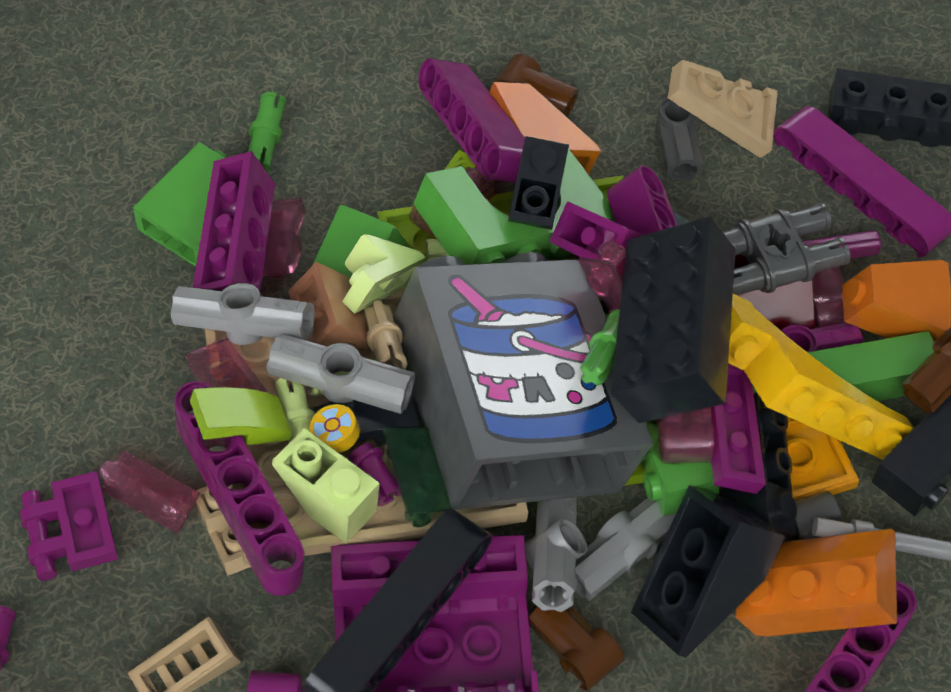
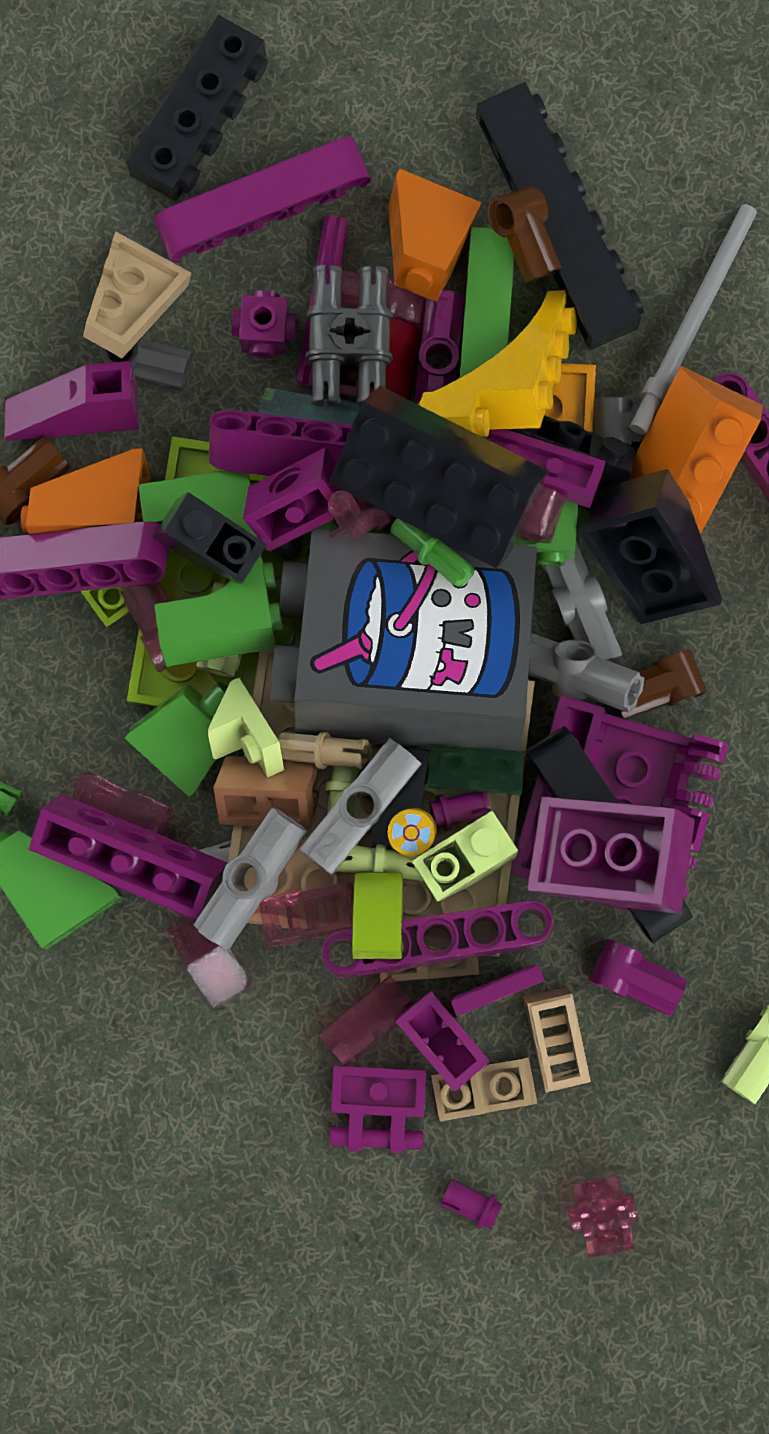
camera: 65 degrees left, 25 degrees up
none -> magenta slope [4,361,139,441]
none -> slope [166,916,252,1008]
none -> magenta brick [232,290,297,359]
none -> magenta slope [394,990,490,1092]
none -> tan slope [431,1057,537,1121]
none -> magenta tile [449,964,545,1018]
none -> magenta slope [527,797,695,914]

